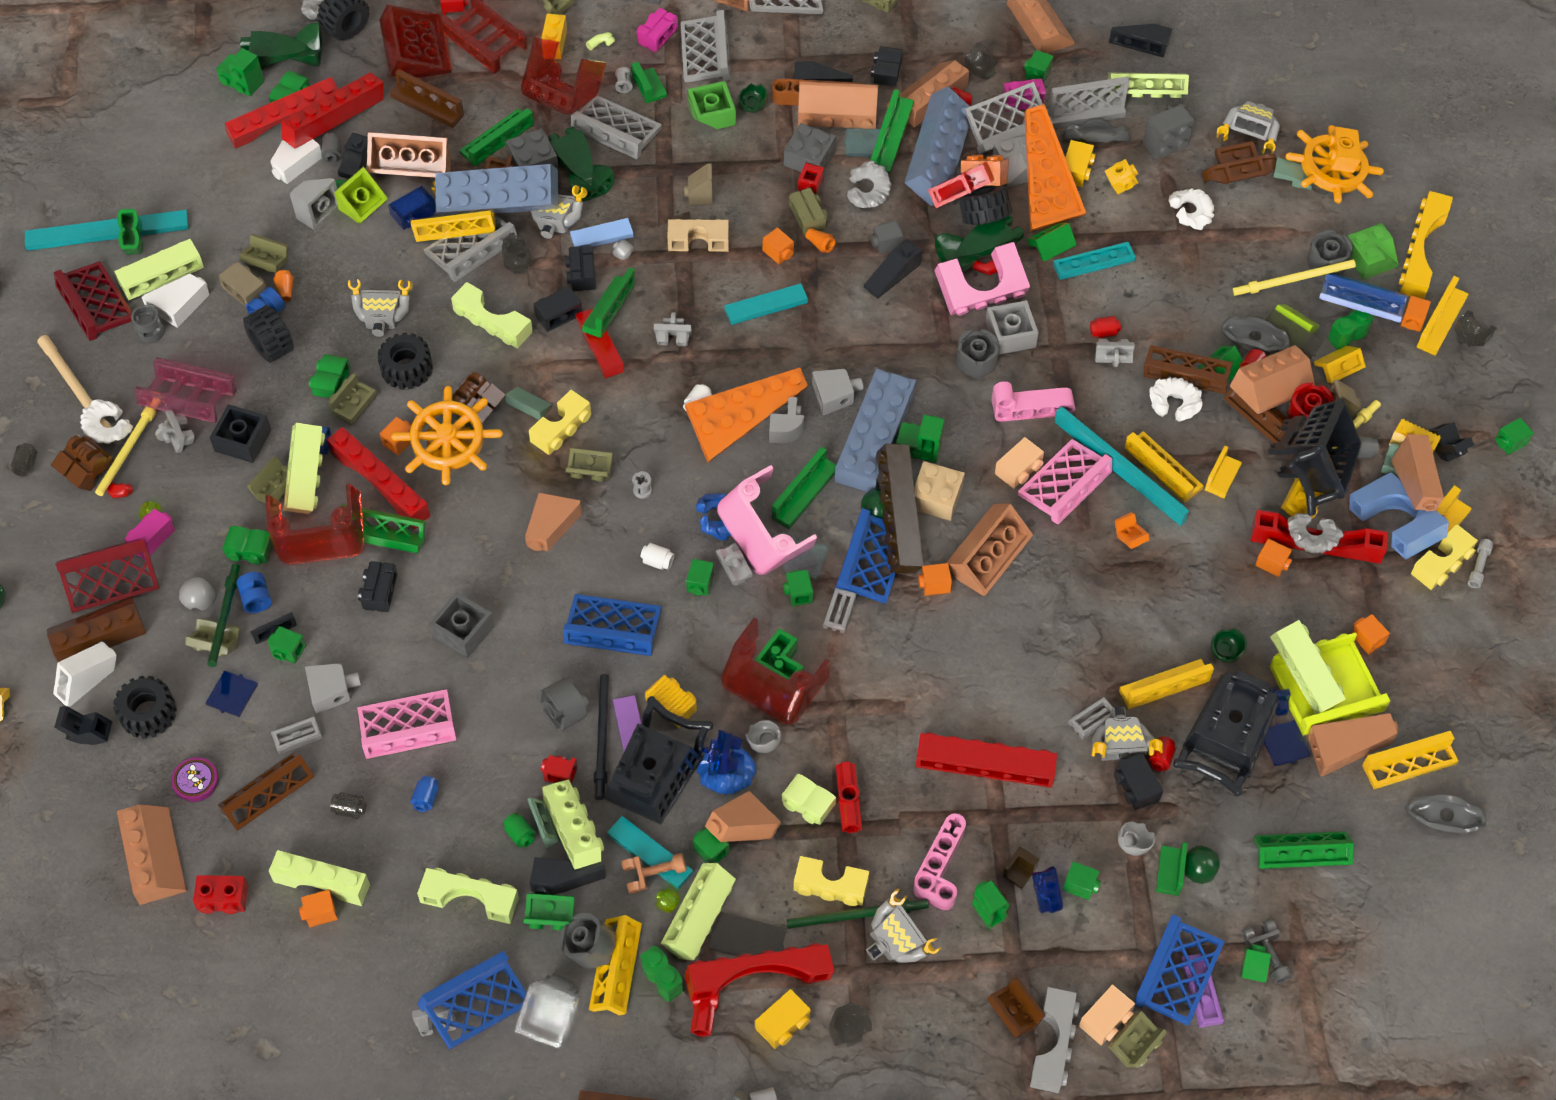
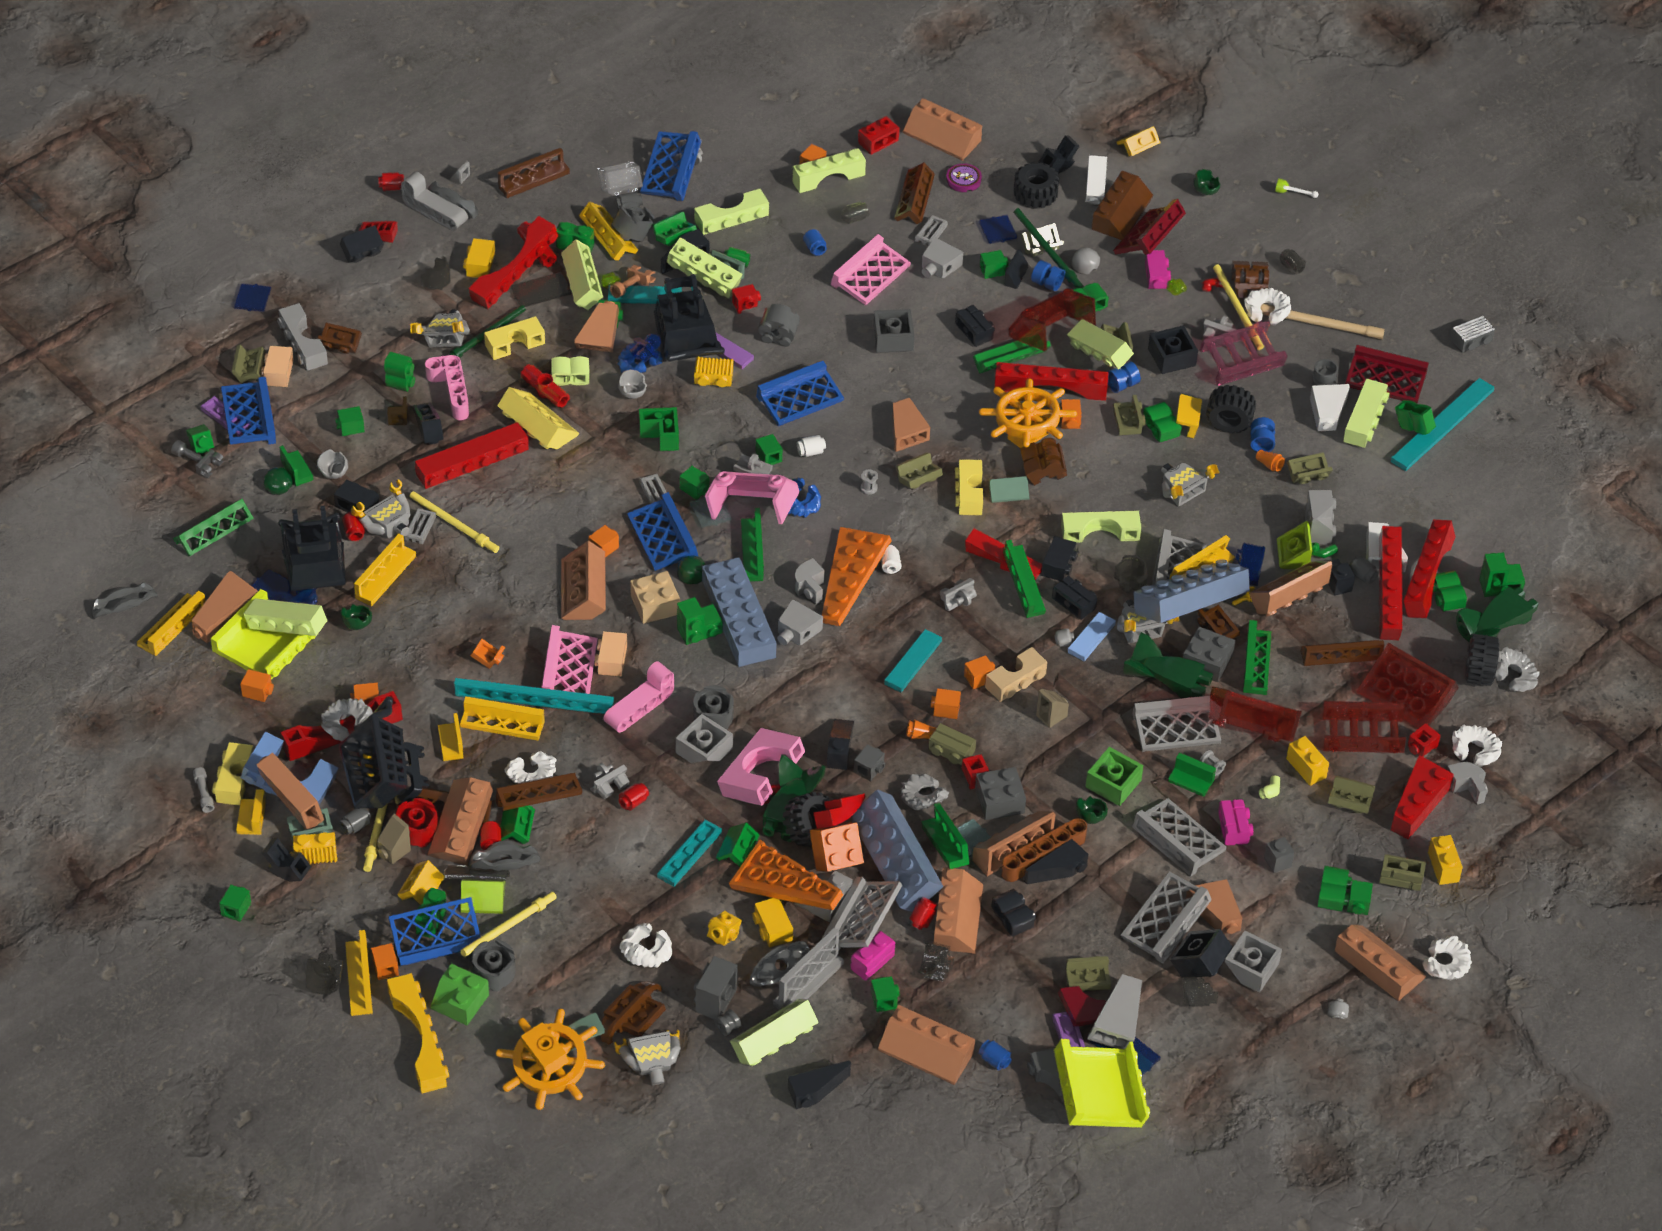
camera: 140 degrees right, 10 degrees down
dark tan brick [218,262,266,307] -> none
black tyre [377,333,433,390] -> none
black bar [593,674,609,800] -> none
clear red windscreen [721,618,830,724] -> none
dark brown brick [876,443,923,574] -> none
clear blue hips [1032,866,1063,913] -> none
none -> light yellow bar [410,491,499,553]
none -> black slope [413,402,444,444]
none -> light yellow slope [497,387,579,449]
none -> orange brick [964,655,996,689]
none -> yellow panel [1176,394,1202,438]

